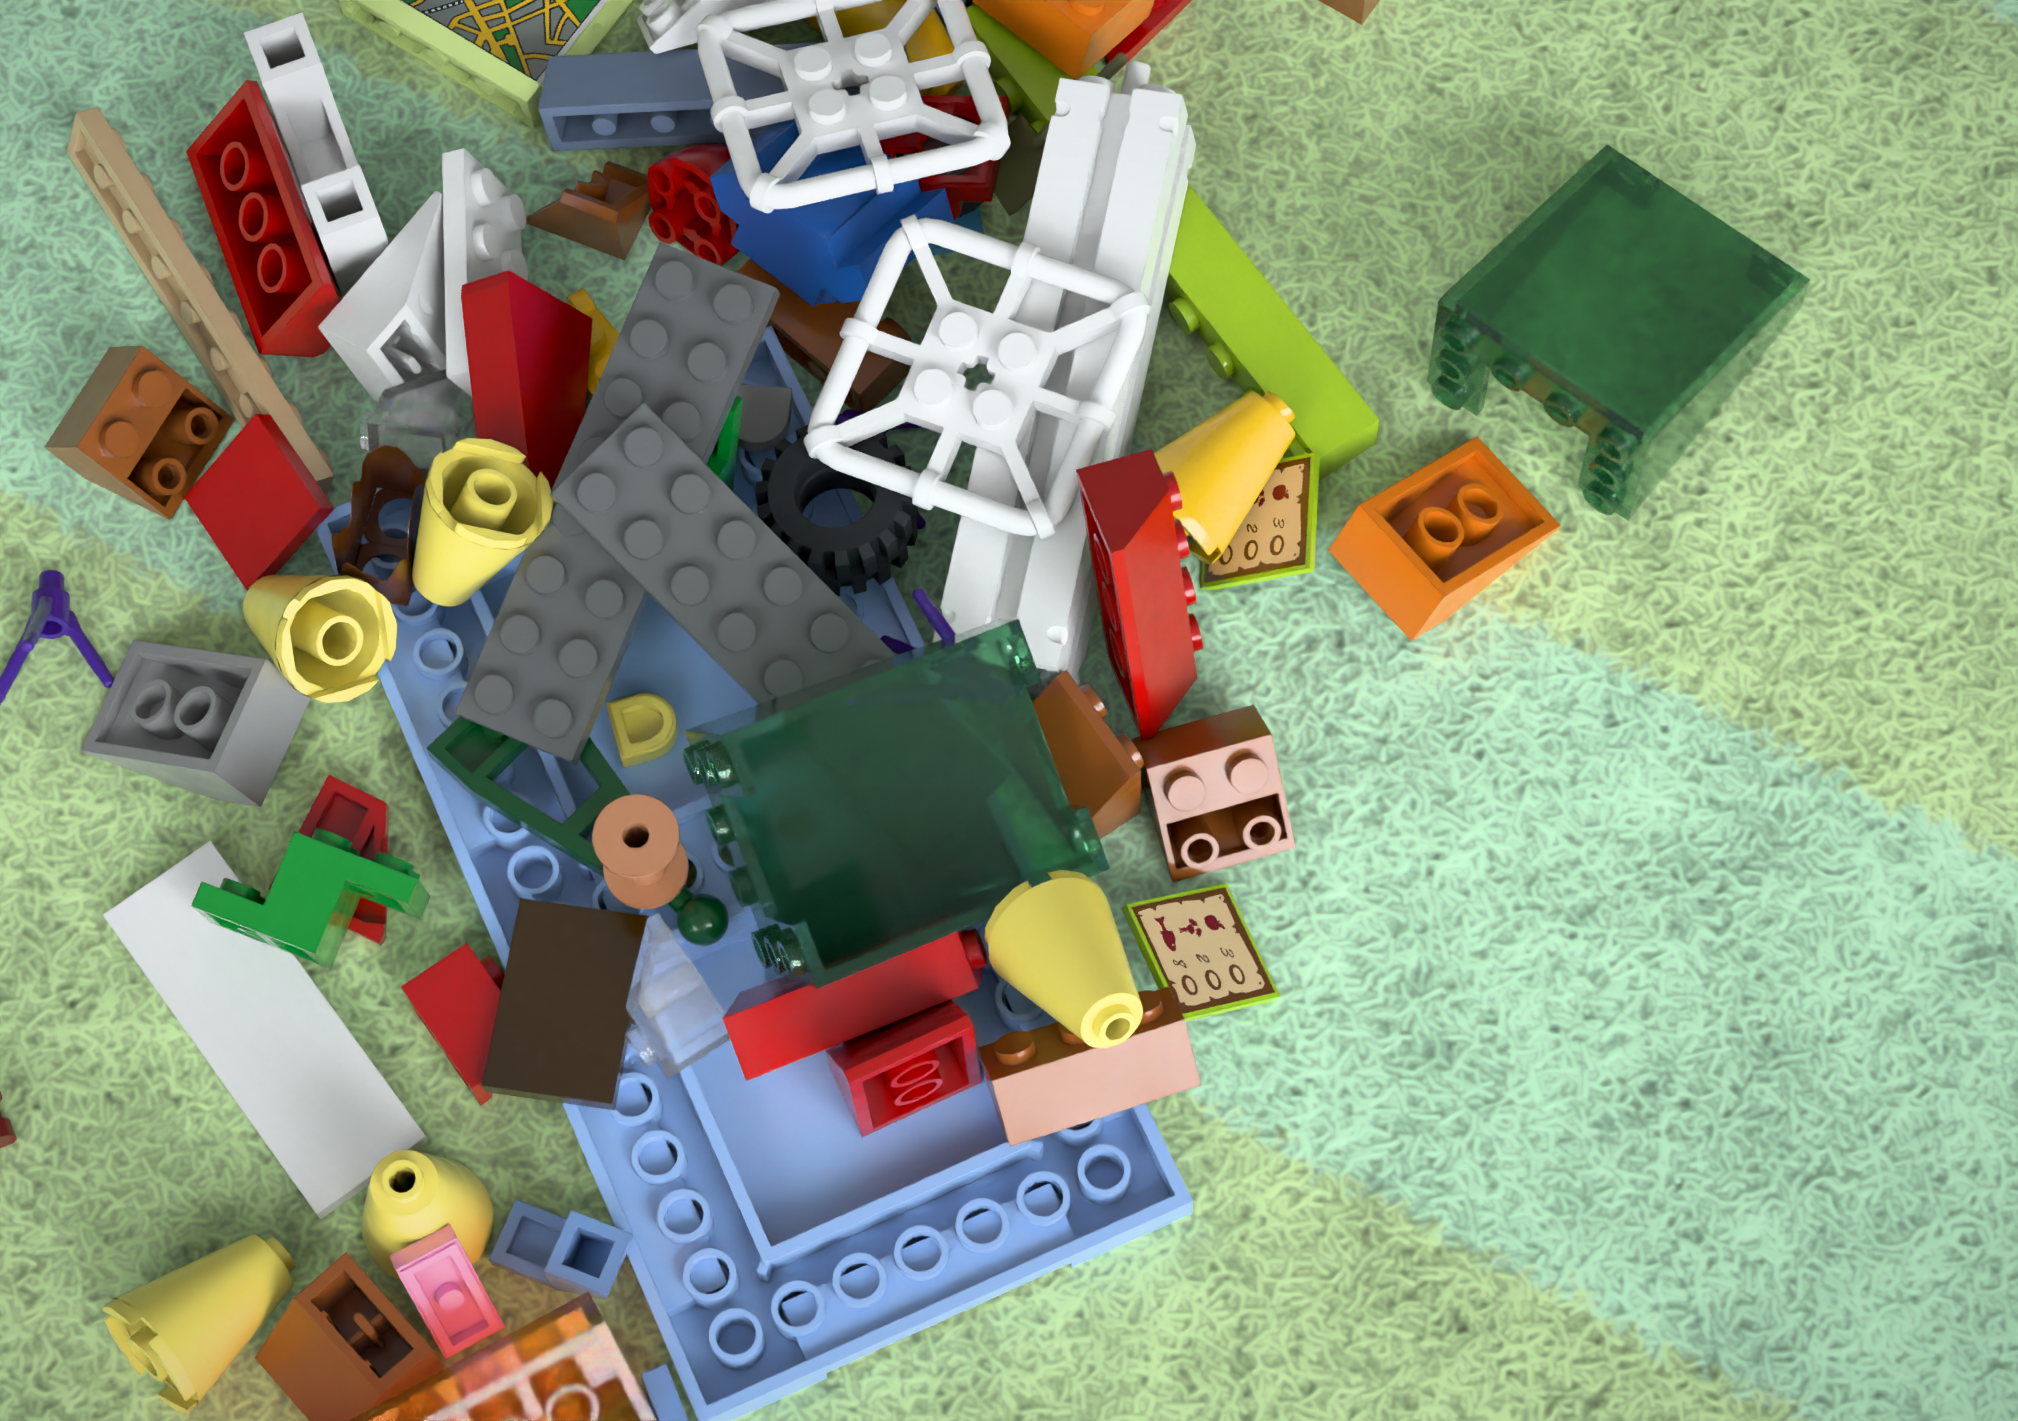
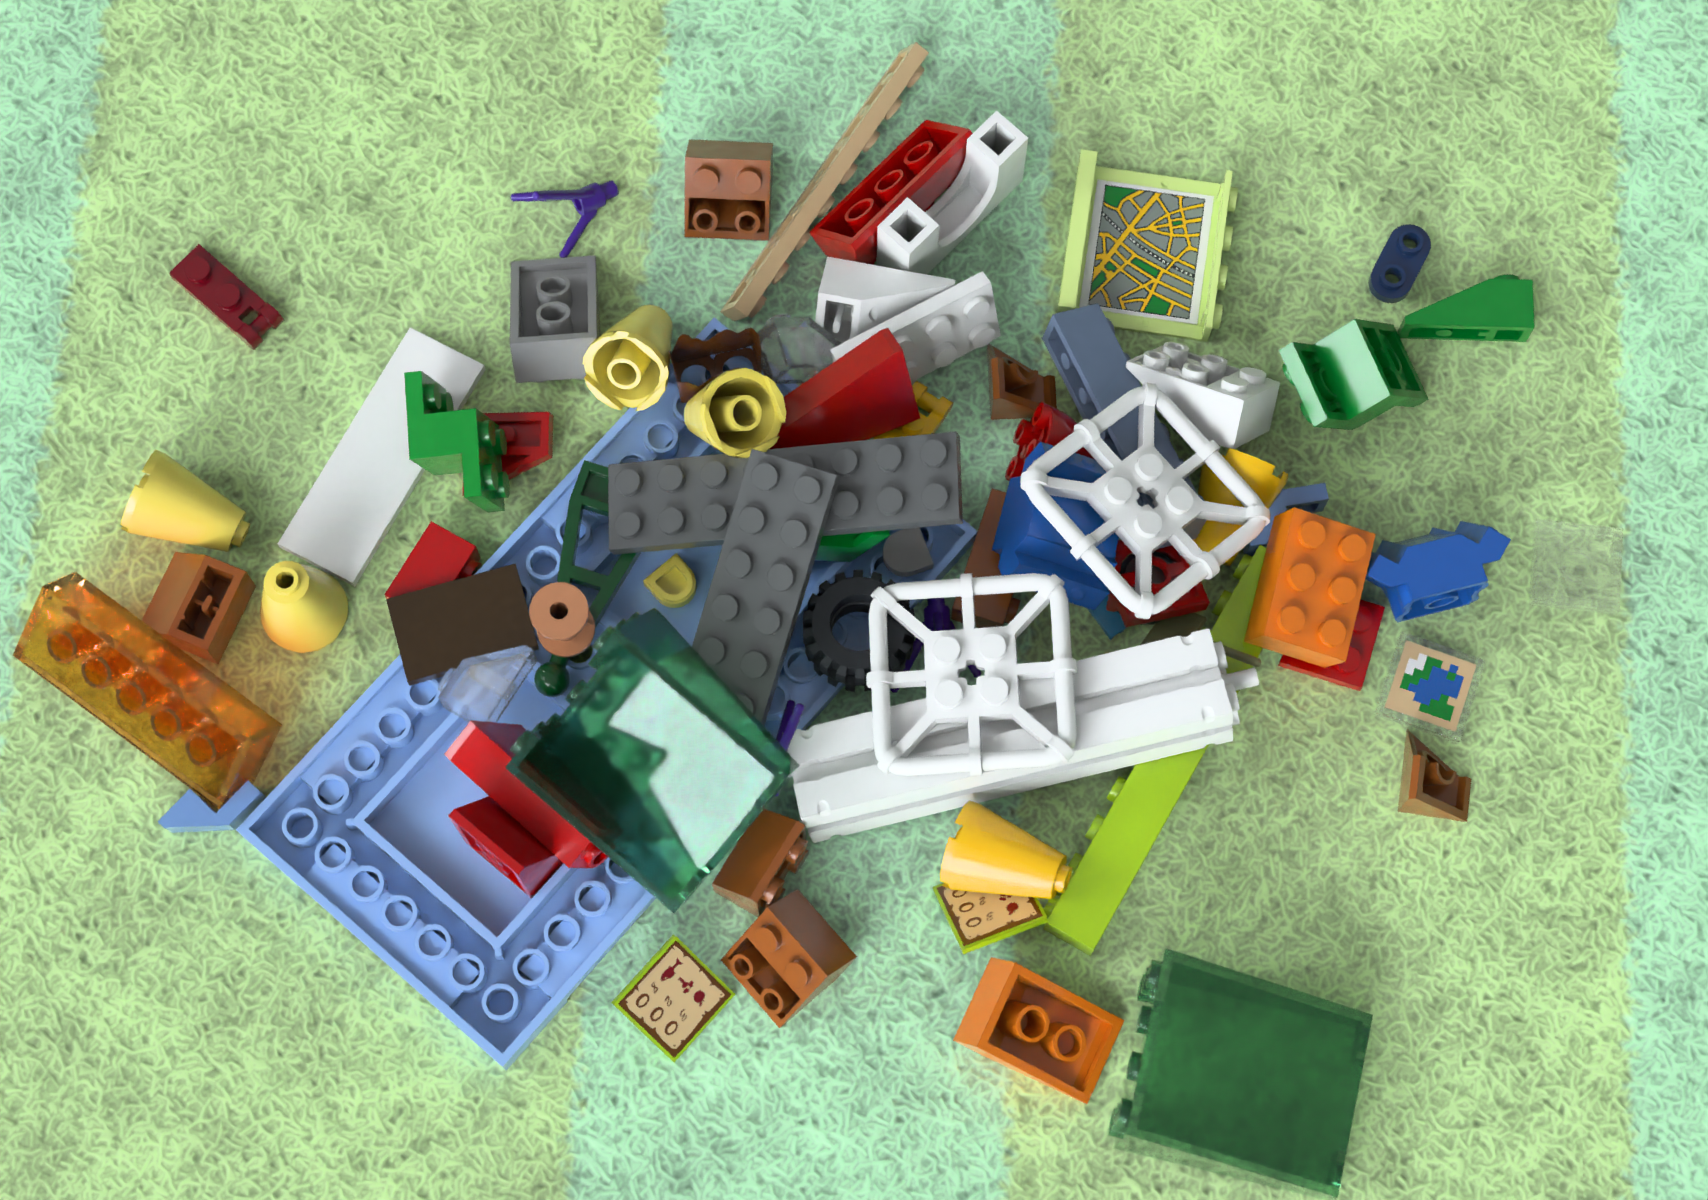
camera: 60 degrees right, 5 degrees up
red tile [184,414,334,591] -> none
bright pink plate [389,1224,505,1359] -> none
medium blue slope [489,1199,634,1298] -> none
brick [978,987,1201,1147] -> none
light yellow cone [984,870,1143,1048] -> none
red slope [1076,449,1203,741] -> none

